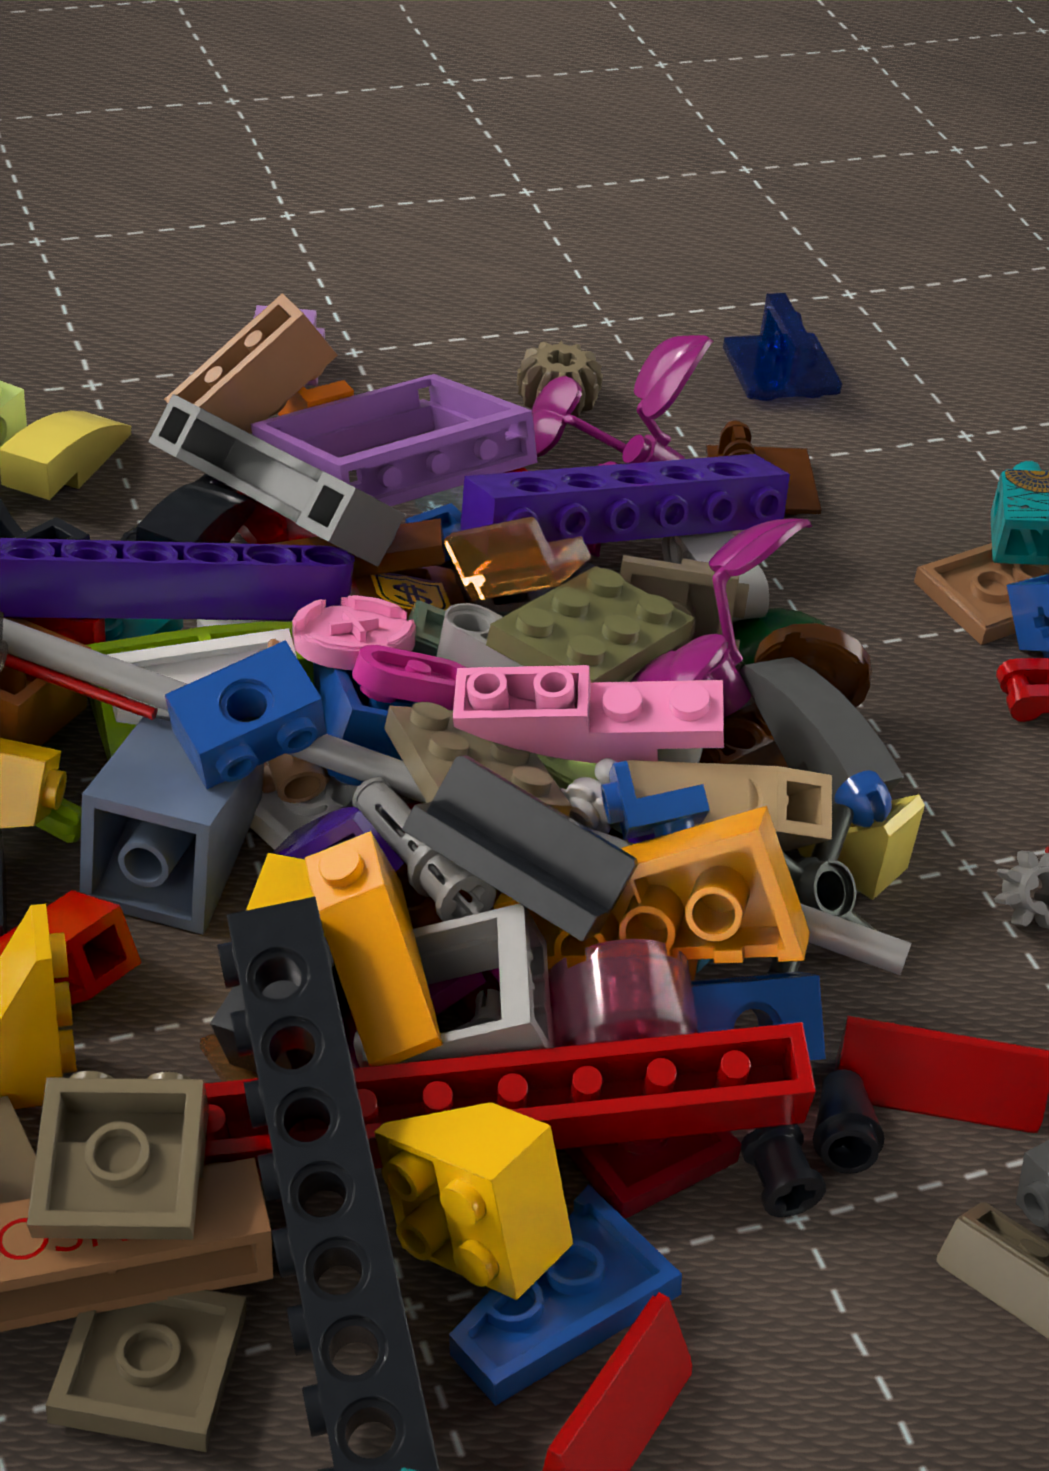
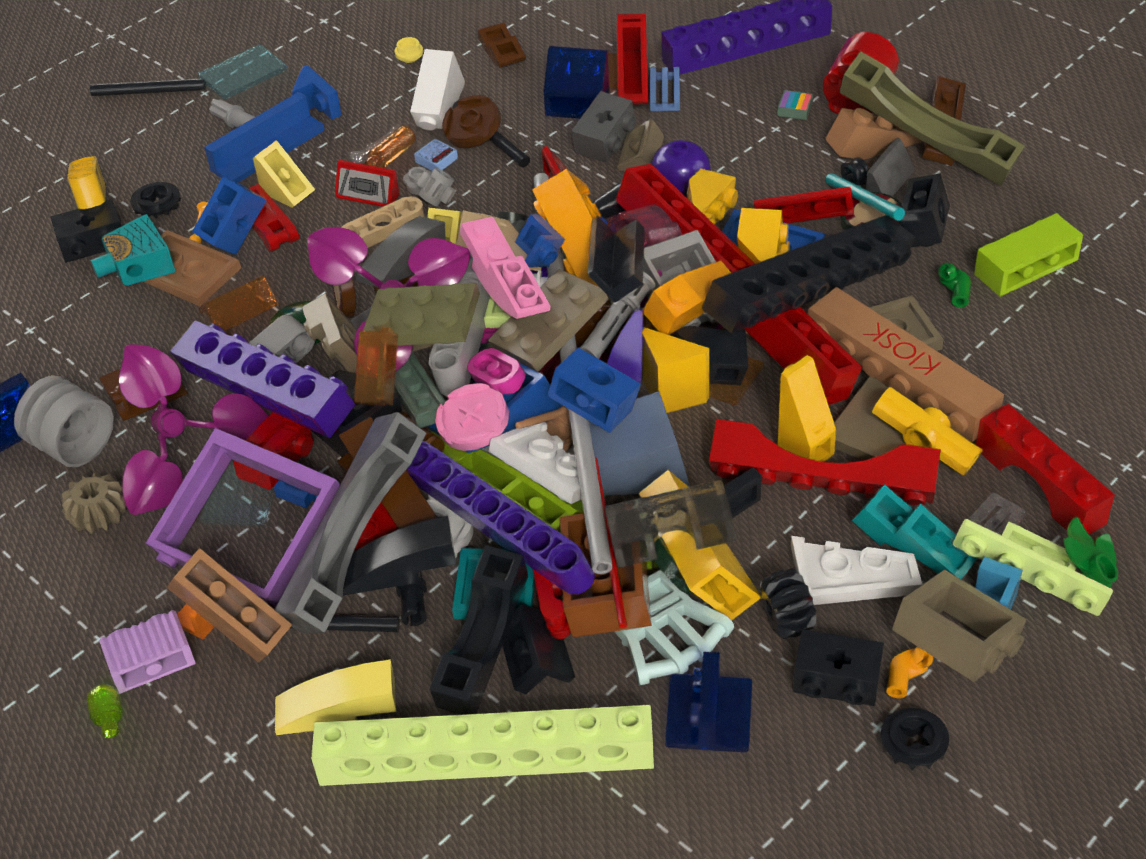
camera: 110 degrees left, 5 degrees up
dark tan plate [27,1071,209,1240] -> none
blue hinge [834,770,892,828] -> none
none -> light grey wheel [14,375,114,467]
none -> clear neon green cylinder [86,684,123,738]
none -> clear orange panel [198,275,279,331]
none -> tan beam [341,196,424,248]
none -> dark purple cylinder [651,140,711,198]
none -> yellow slope [687,169,738,225]

